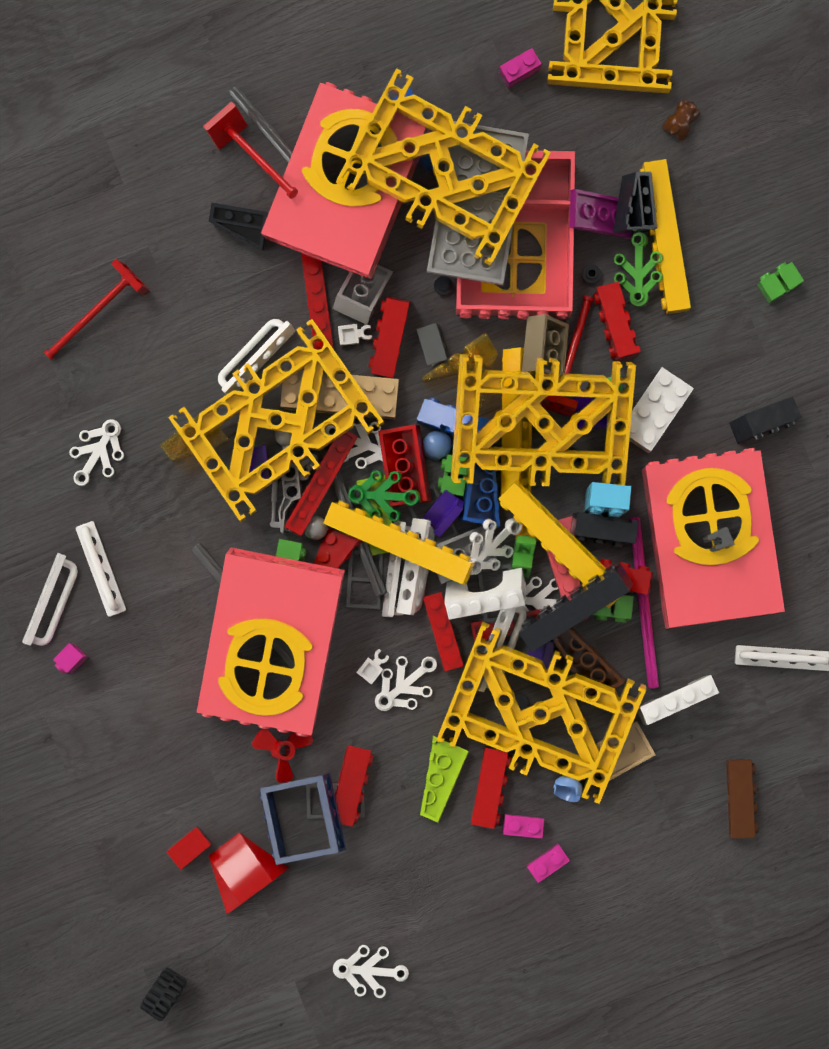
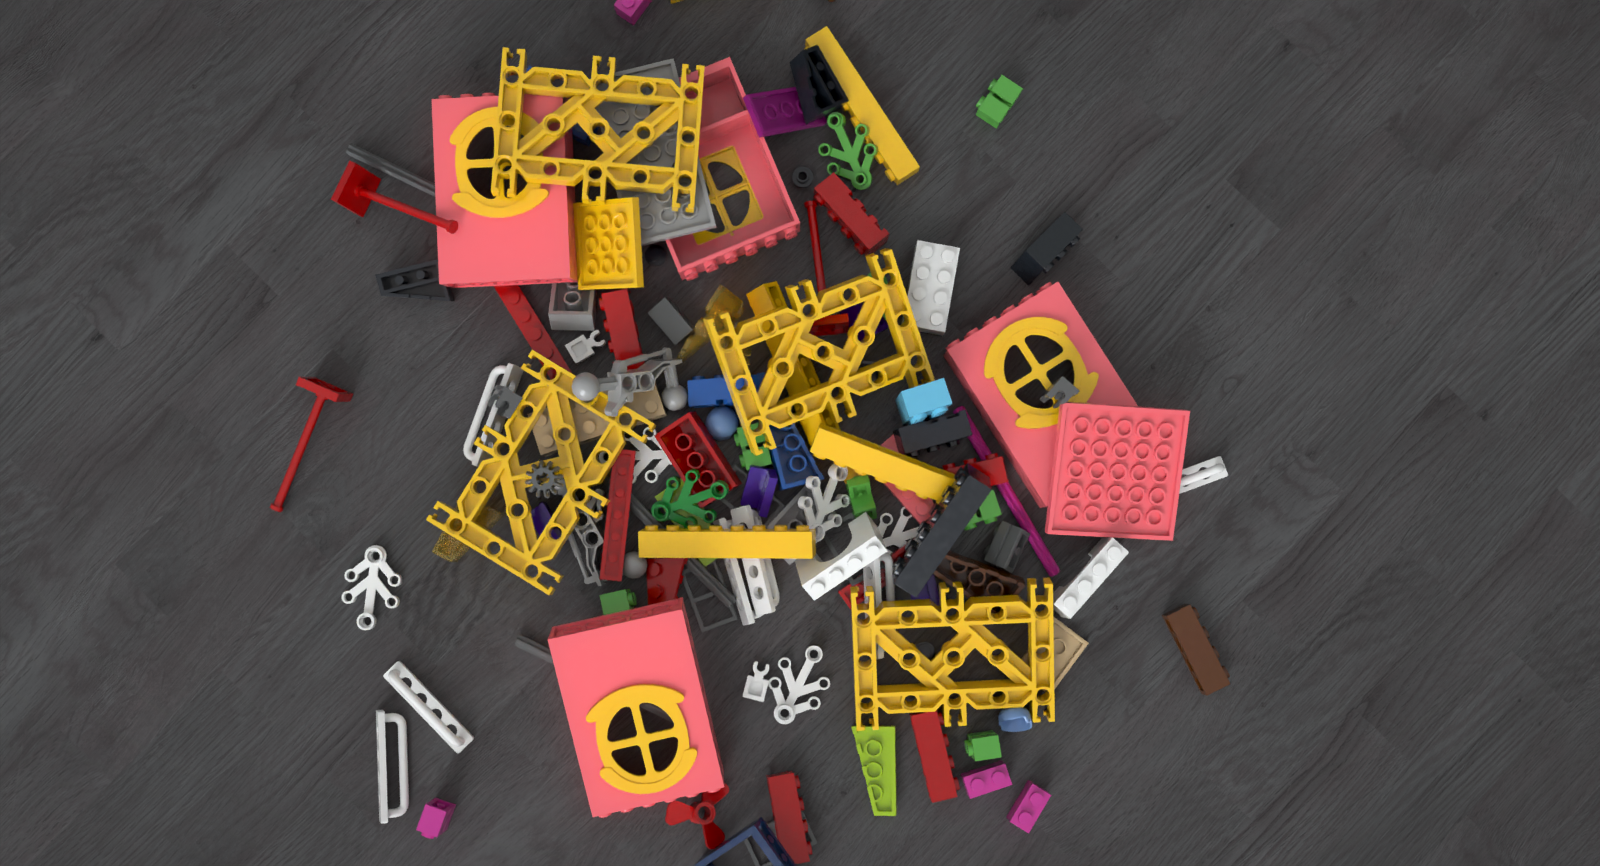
camera: 25 degrees left, 0 degrees up
red brick [423,592,463,672] -> none
dark tan brick [522,314,569,382] -> none
none -> dark grey hinge [488,385,523,419]
none -> dark grey gear [525,460,564,498]
none -> light grey piece [571,347,688,417]
none -> yellow plate [573,197,644,290]
none -> bright green piece [964,730,1002,761]
none -> dark grey brick [984,521,1030,573]
none -> coral plate [1045,402,1190,541]

